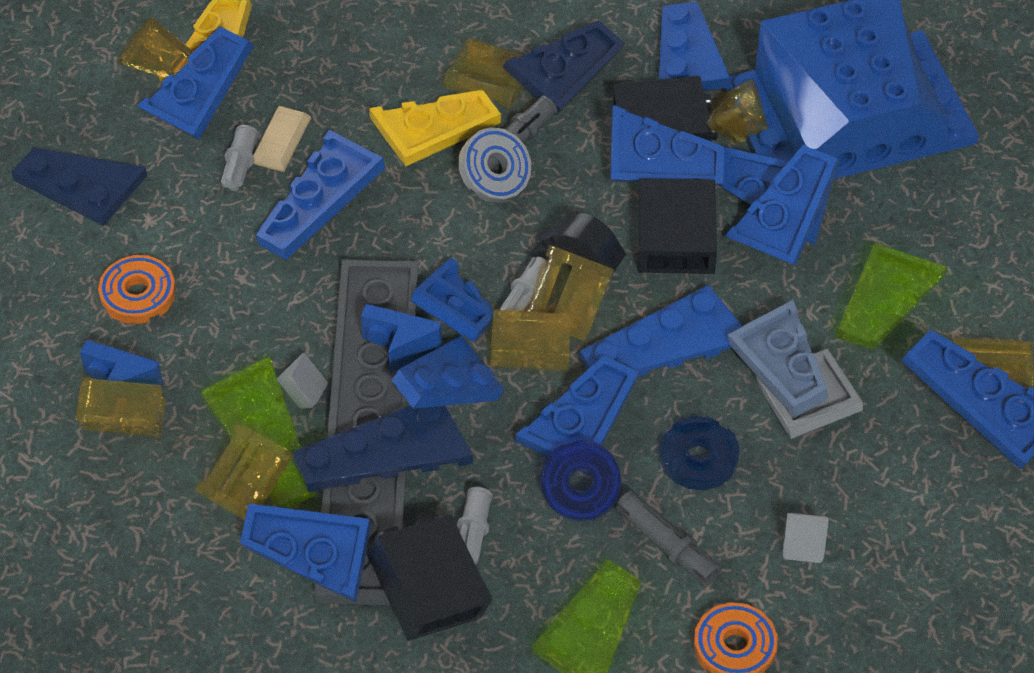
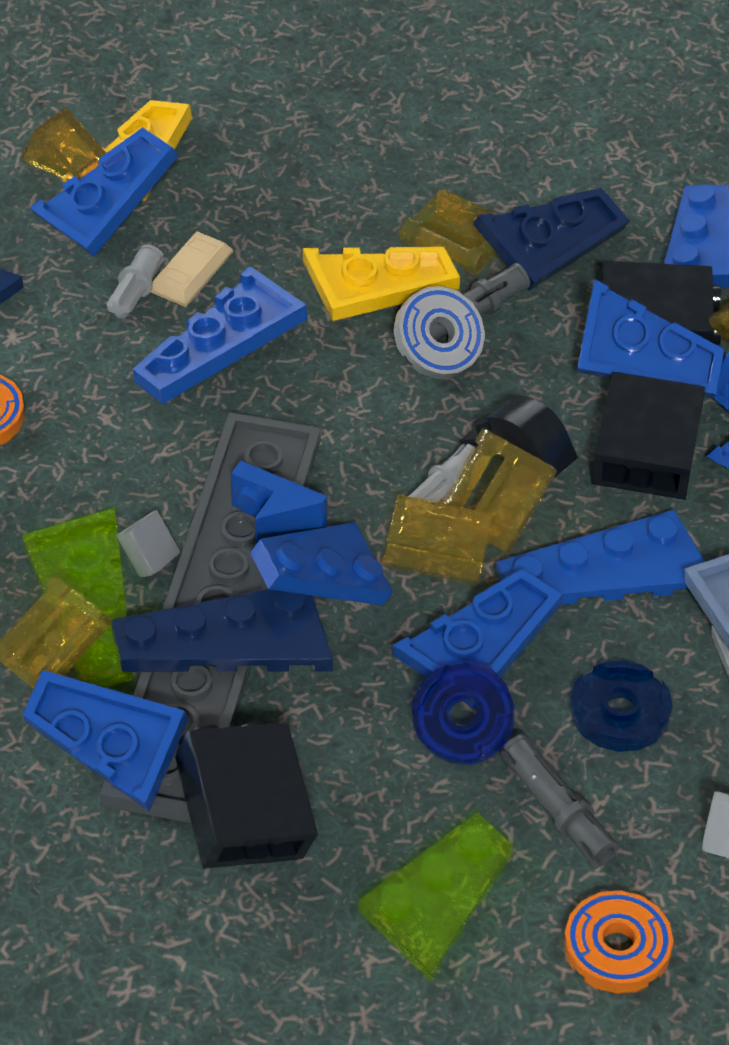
camera: 10 degrees right, 5 degrees down
blue wing [410,258,497,342] -> none
light grey axle [457,487,493,564] -> none

